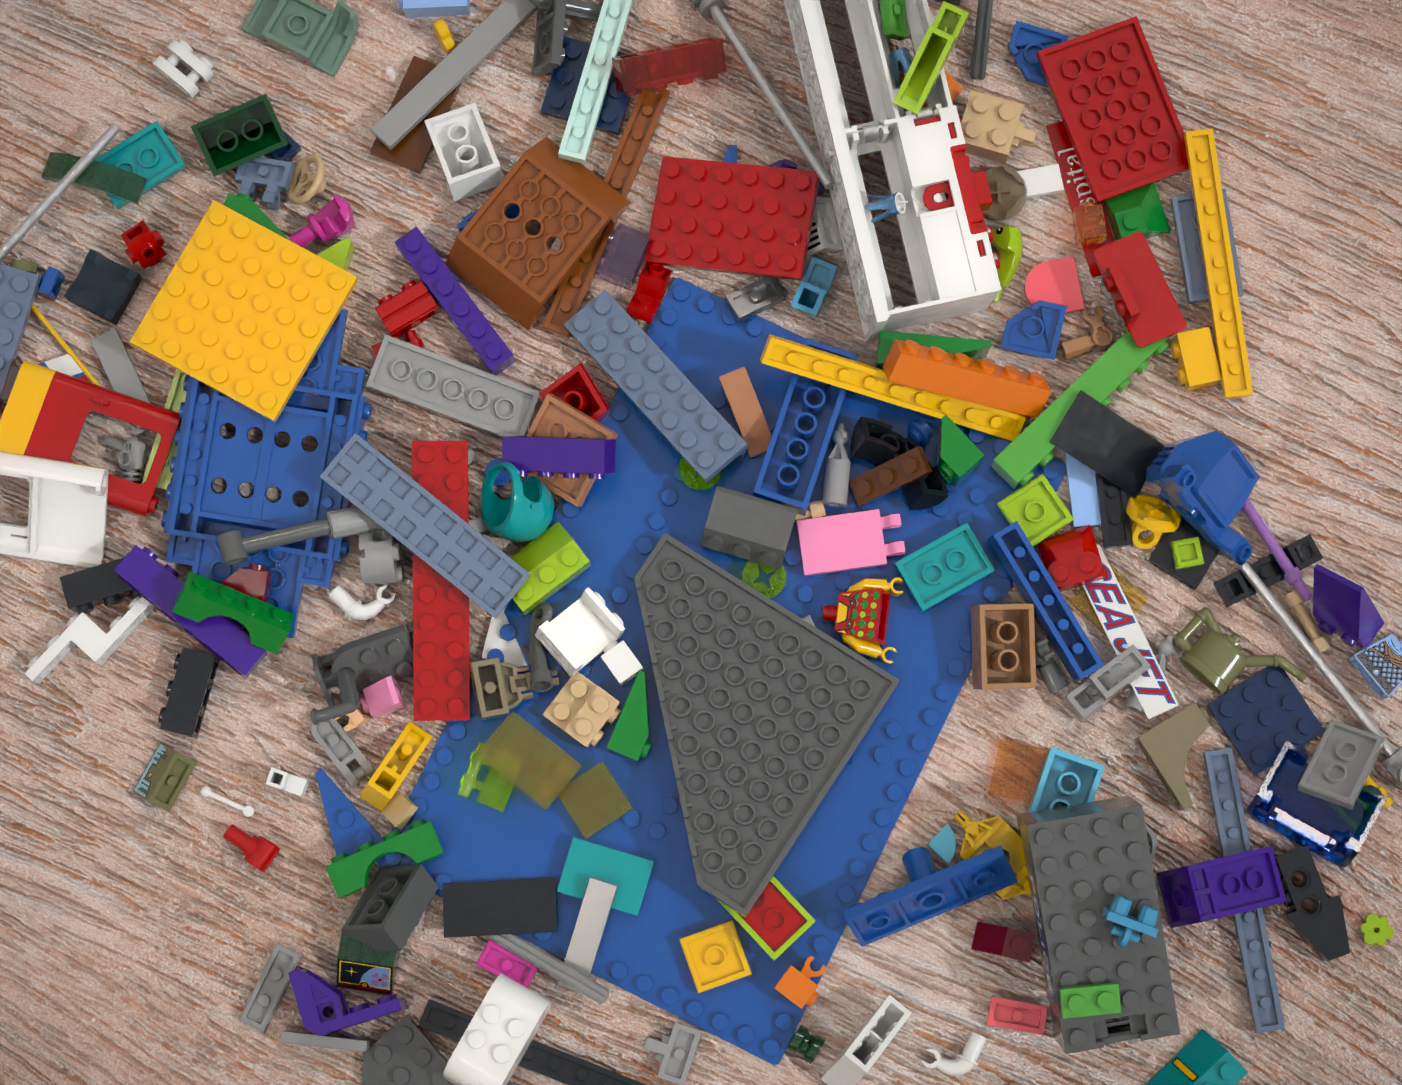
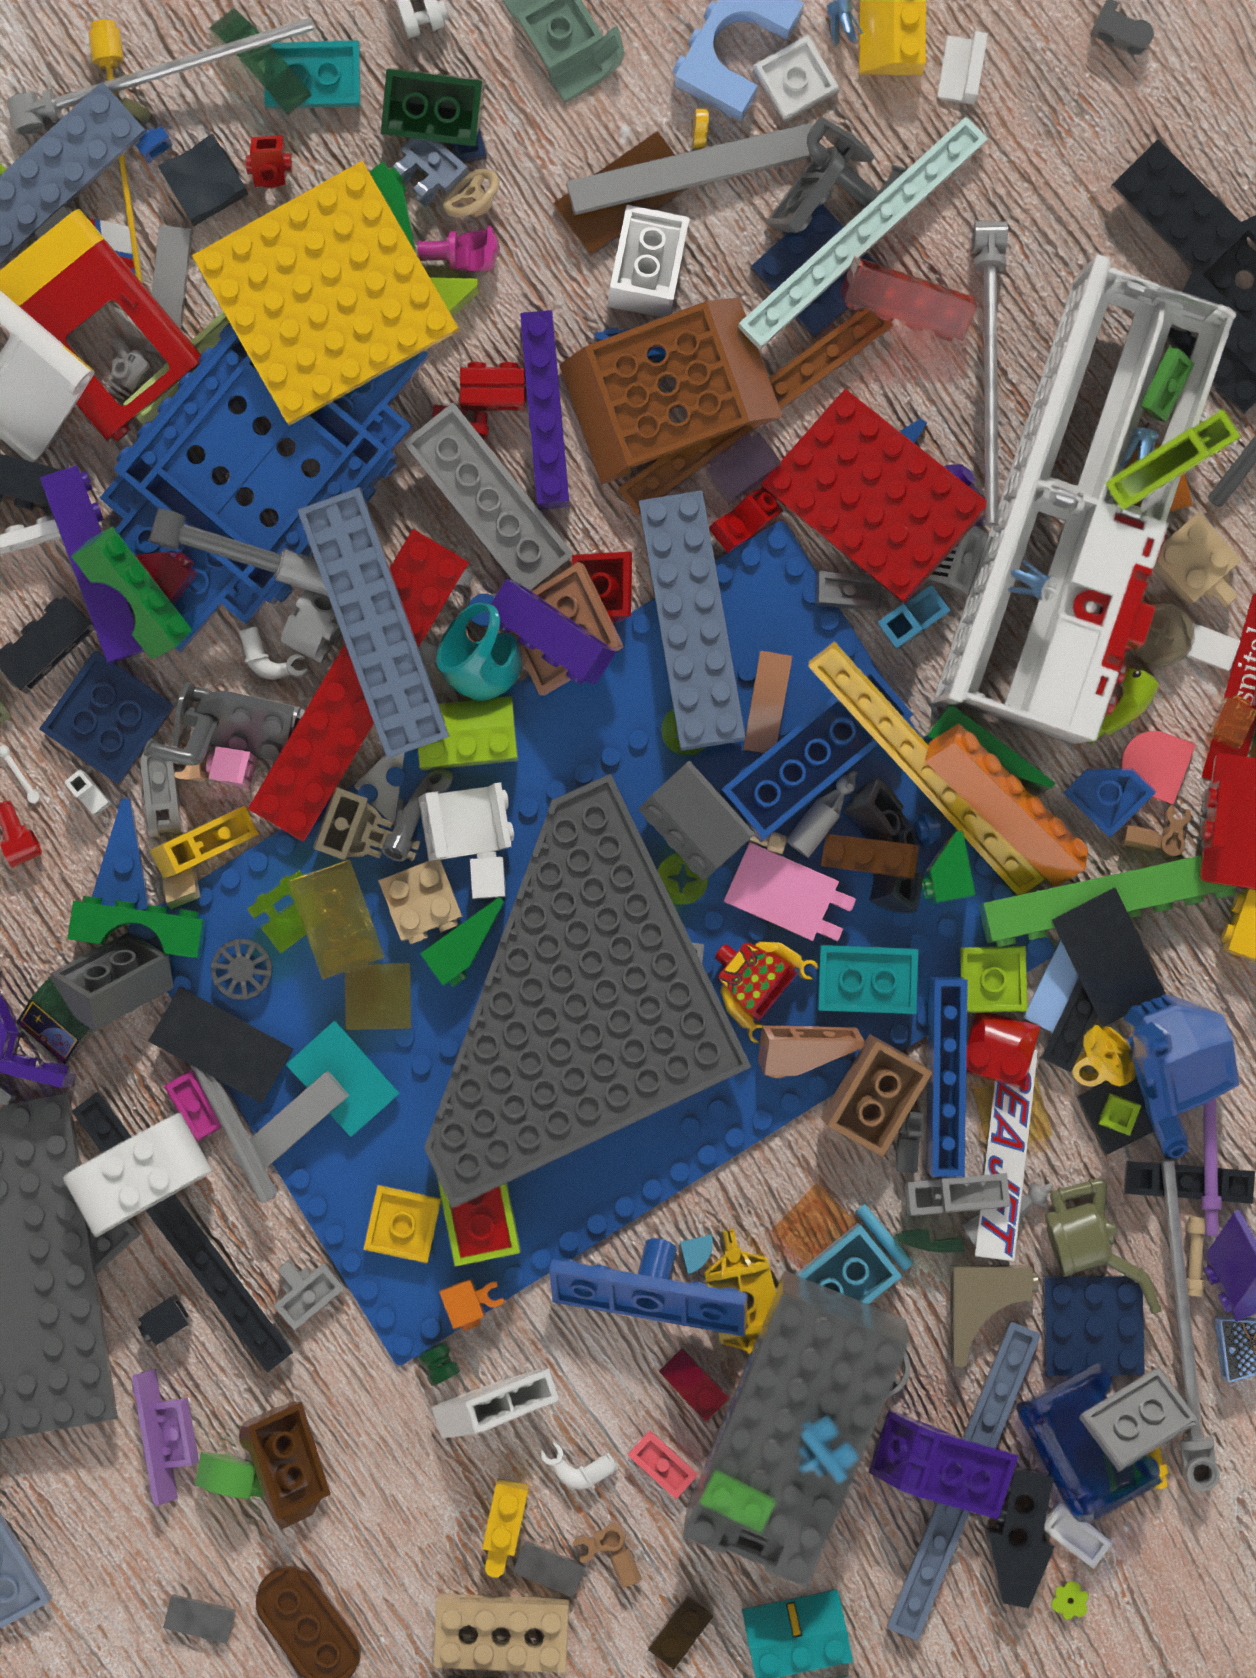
camera: 25 degrees right, 5 degrees up
none -> dark blue plate [39,650,176,785]
none -> dark grey wheel [211,939,273,1000]
none -> nougat slope [758,1026,865,1079]
none -> medium azure piece [855,1204,914,1271]
none -> clear green slope [893,1228,965,1253]
none -> white tile [1044,1501,1113,1569]

